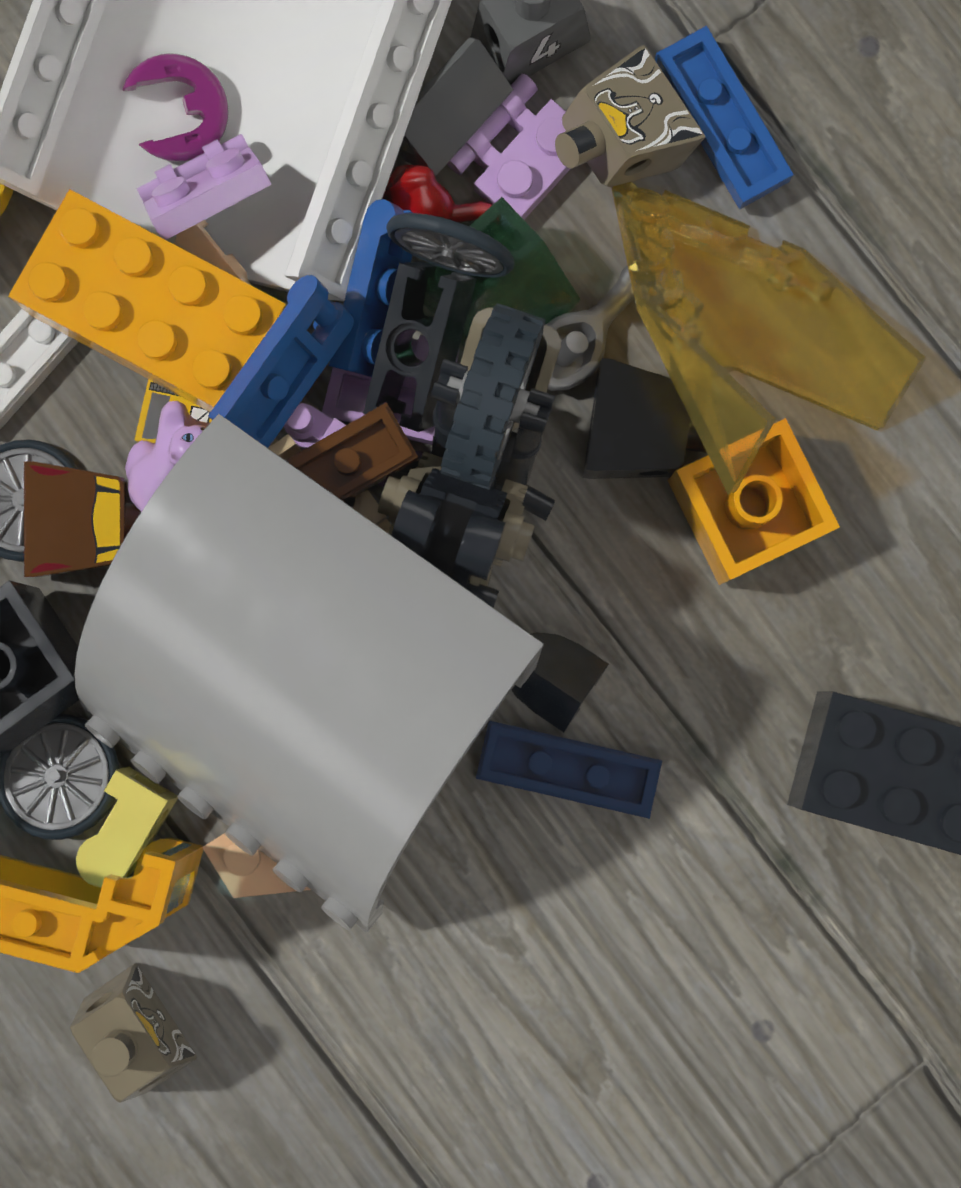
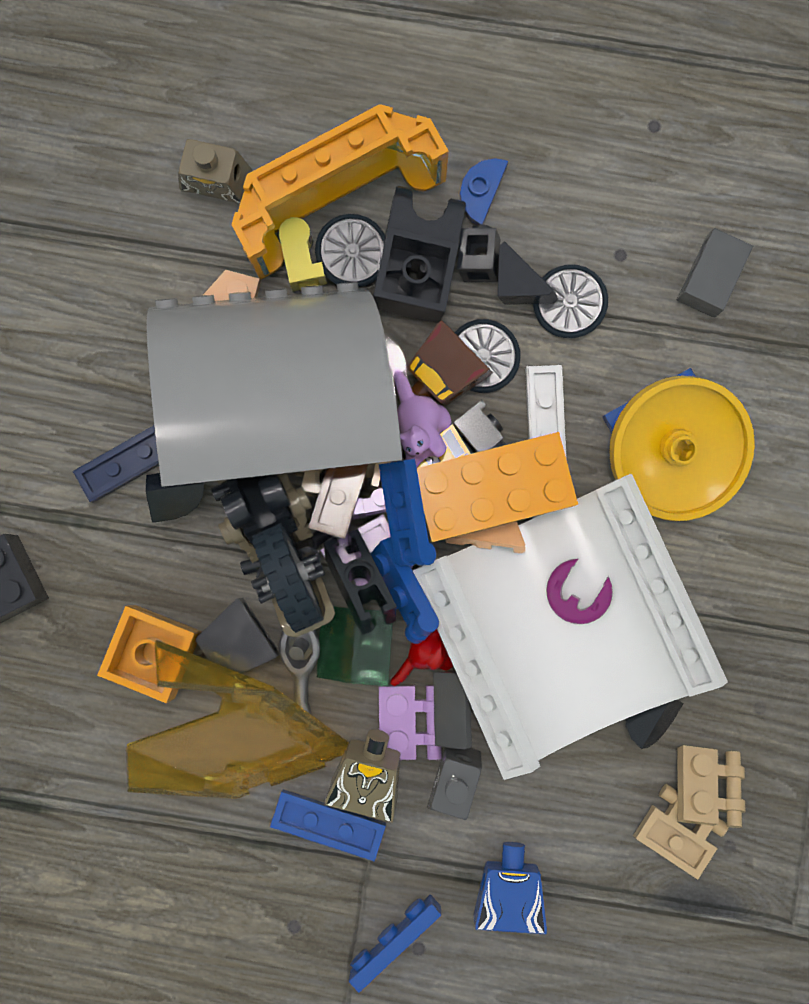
camera: 135 degrees right, 0 degrees up
lavender plate [136,134,272,240] -> none
wheel [386,213,514,277] -> none
none -> brick [453,400,506,453]

